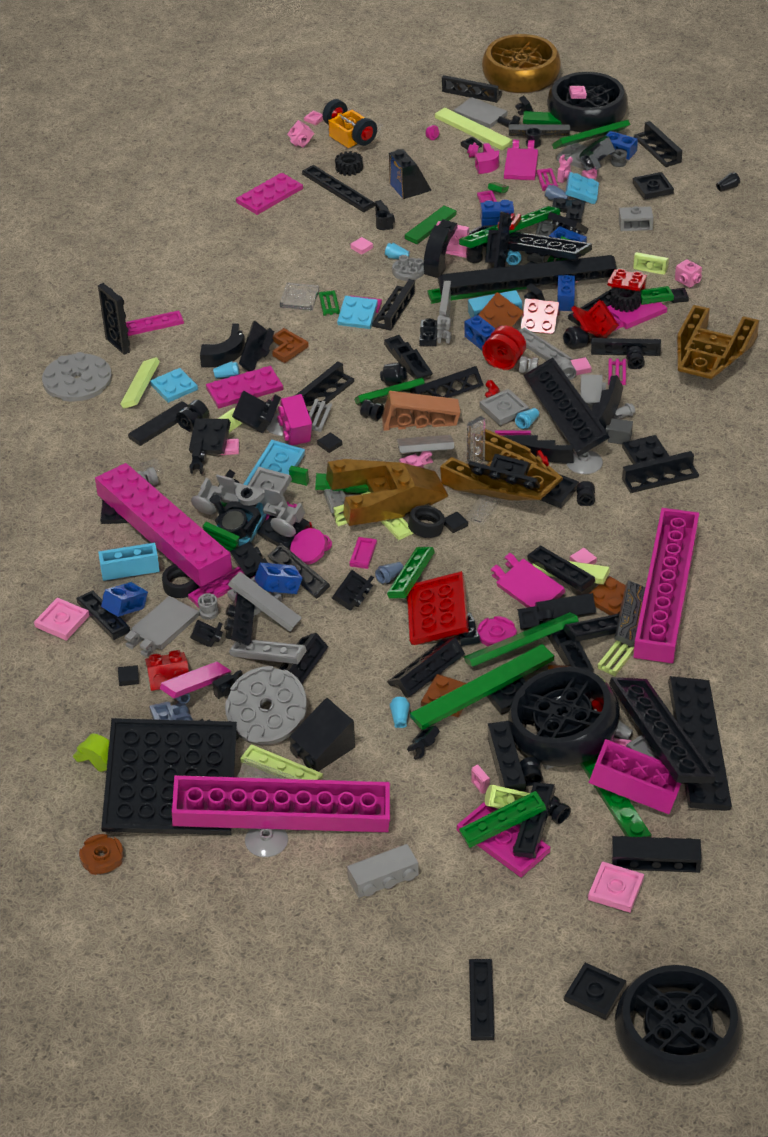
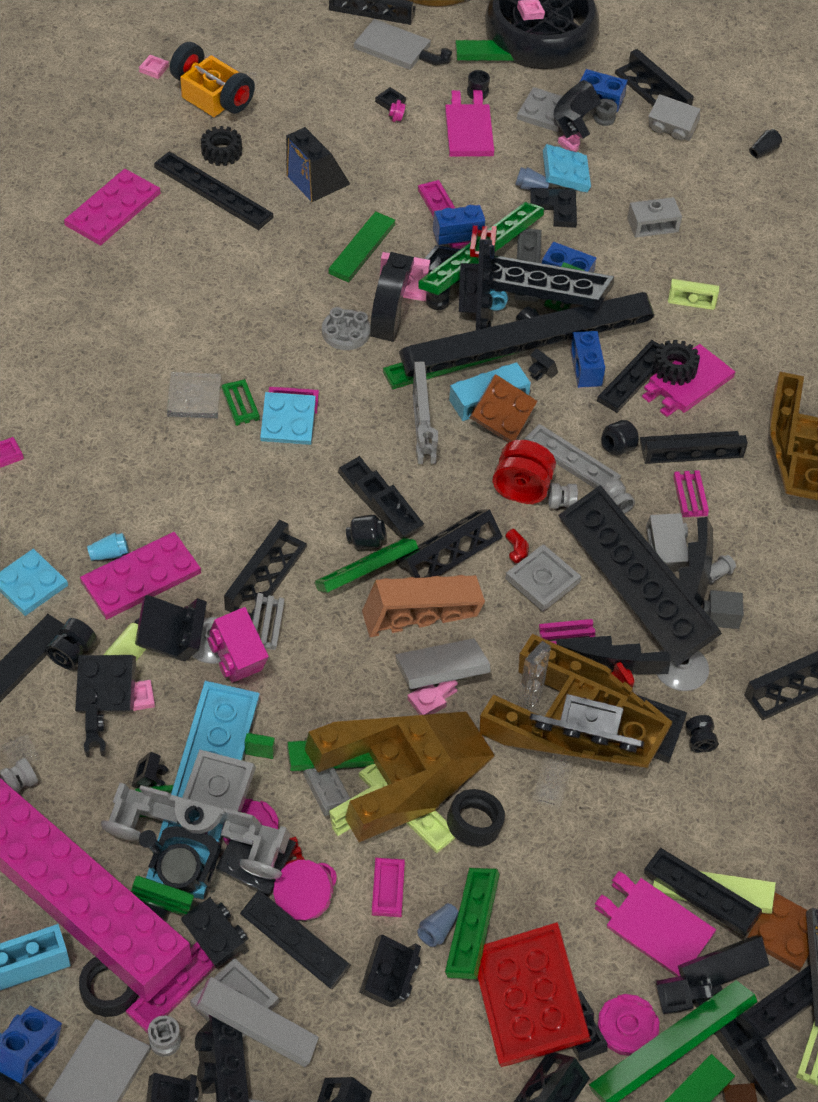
camera: 15 degrees left, 10 degrees up
black arch [200,323,245,368] -> none
black bracket [239,321,275,372] -> none
blue brick [254,562,302,594] -> none
dark orange plate [272,328,309,363] -> none
bright pink brick [287,120,314,147] -> none
black tile [317,432,343,453] -> none
bright pink tile [350,237,373,255] -> none
black wheel [360,399,384,421] -> none
black fence [372,279,415,331] -> none
black plate [375,200,395,231] -> none
medium azure cone [385,243,410,259] -> none
black slope [419,318,438,346] -> none
dark pink plate [426,125,439,140] -> none
yellowish green tile [435,108,512,150] -> none
black tile [444,512,468,533] -> none
blue brick [464,315,495,350] -> none
dark pink brick [475,143,499,174] -> none
green tile [488,182,509,193] -> none
dark grey tile [509,124,570,136] -> none
black tile [515,95,534,115] -> none
medium azure cone [515,408,539,429] -> none
bracket [521,299,560,334] -> none
dark pink tile [536,168,558,191] -> none
black plate [547,212,589,234] -> none
green tile [552,120,631,149] -> none
bright pink plate [557,155,572,183] -> none
bright pink tile [570,357,592,375] -> none
bright pink tile [570,548,597,564] -> none
red bracket [571,300,619,338] -> none
red bracket [607,269,647,291] -> none
black plate [622,435,669,464] -> none
black wheel [626,346,645,369] -> none
black plate [632,172,674,200] -> none
green tile [641,286,674,305] -> none
black tile [671,288,689,303] -> none
bright pink brick [675,259,702,288] -> none
none -> light grey brick [649,94,700,141]

